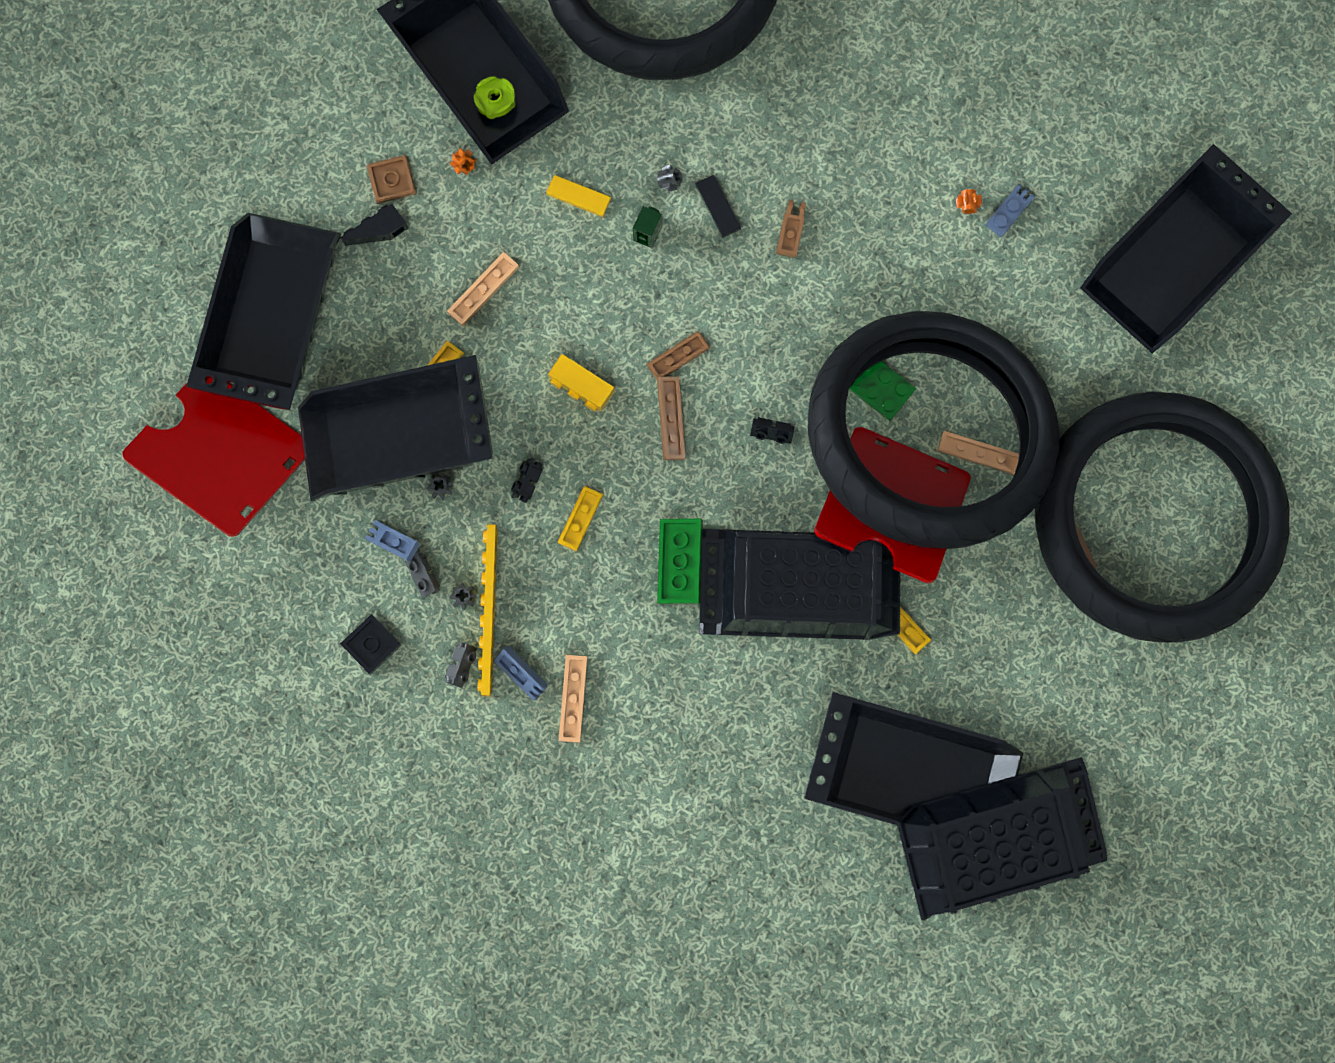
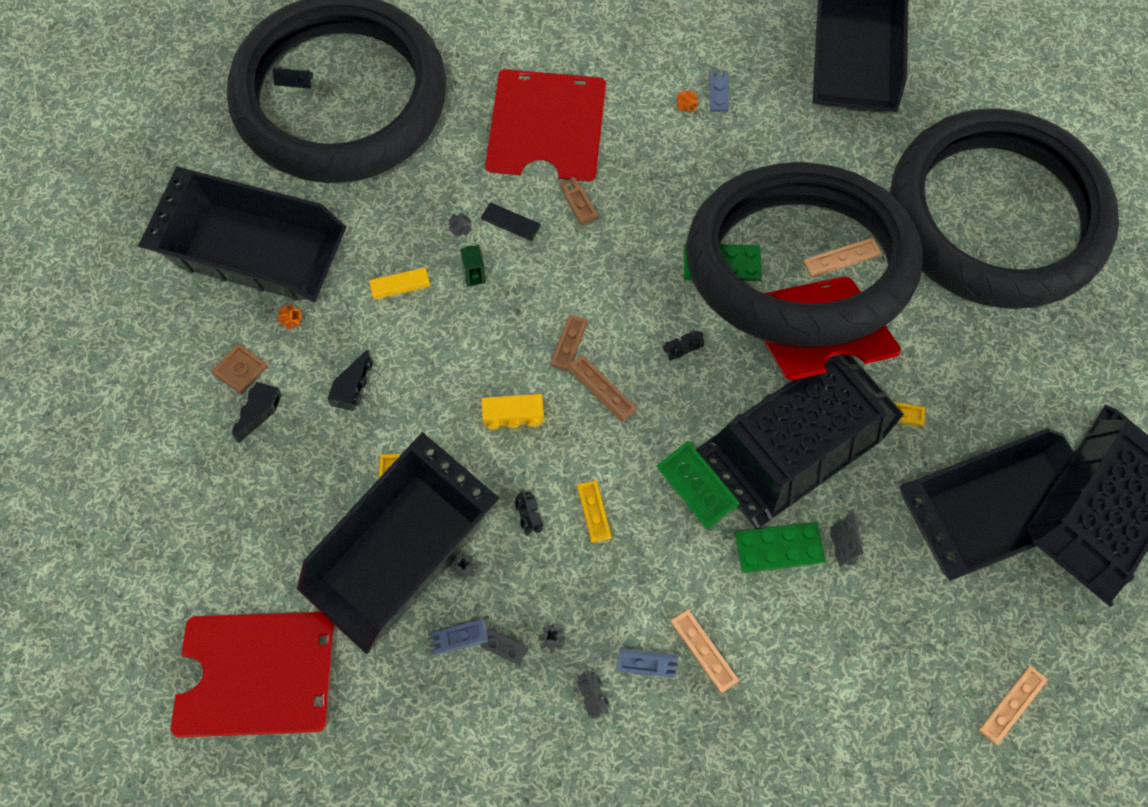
camera: 40 degrees left, 15 degrees down
black piece [186,213,341,410] -> none
black plate [340,614,401,675] -> none
light nougat plate [447,252,519,326] -> none
lime plate [474,77,516,119] -> none
yellow plate [478,524,498,697] -> none
none -> black slope [327,350,373,411]
none -> red door [485,69,606,182]
none -> green plate [734,522,826,573]
none -> dark grey hinge [830,513,864,567]
none -> light nougat tile [978,666,1048,746]

